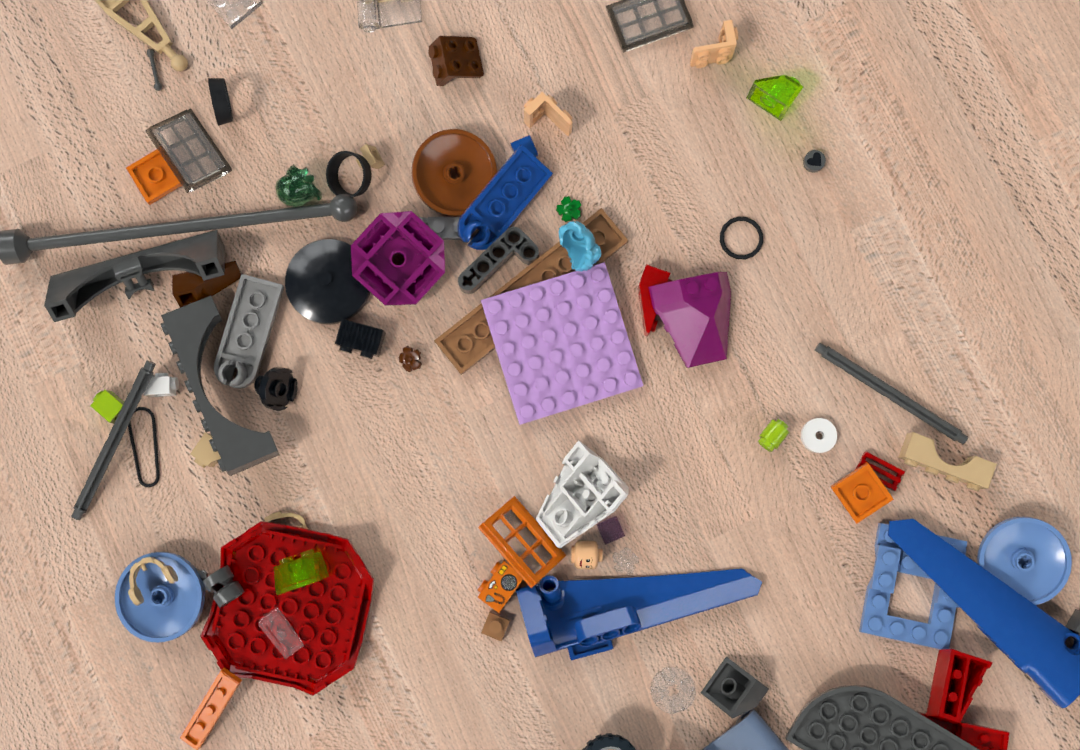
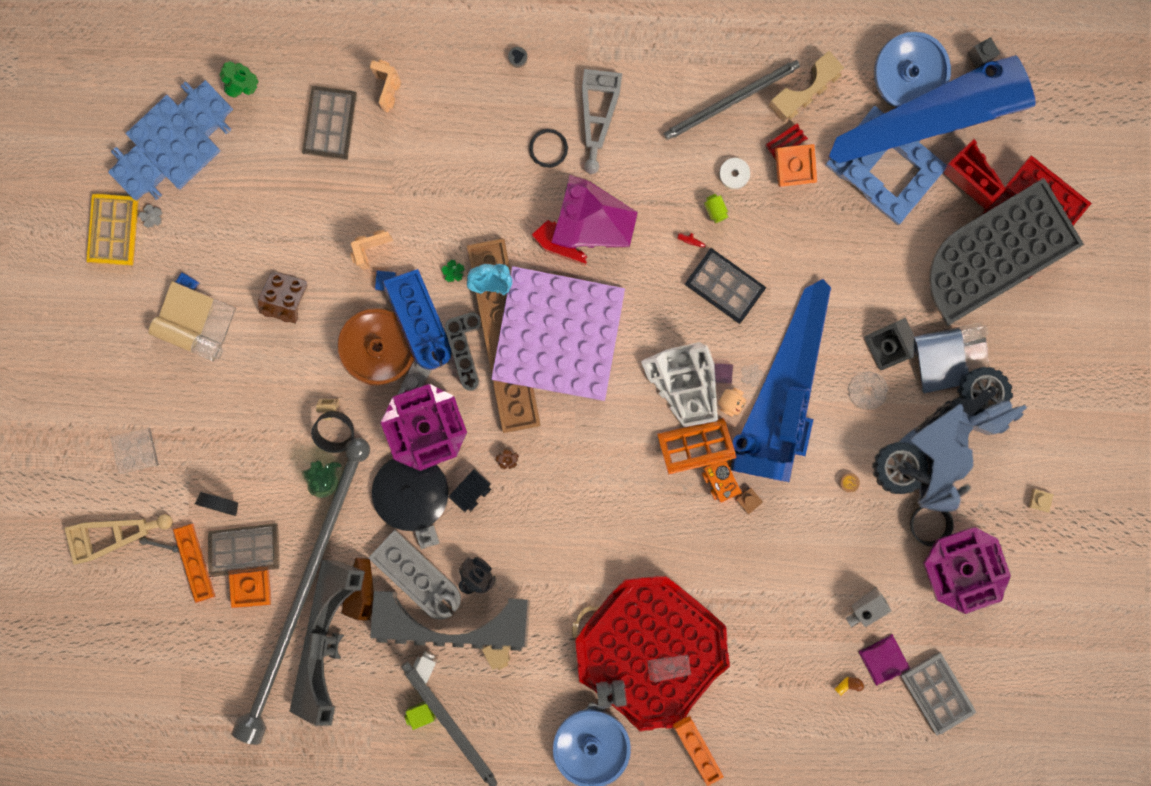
camera: 65 degrees left, 5 degrees up
black piece [128,407,160,487] -> none
tan piece [128,557,178,606] -> none
clear neon green slope [274,549,329,595] -> none
clear neon green slope [746,75,804,121] -> none
none -> orange tile [173,523,215,603]
none -> light grey tile [415,525,440,550]
none -> light grey plate [582,69,622,174]
none -> red helmet [677,233,706,247]
none -> clear piece [684,248,767,325]
none -> medium nougat tile [839,473,860,492]

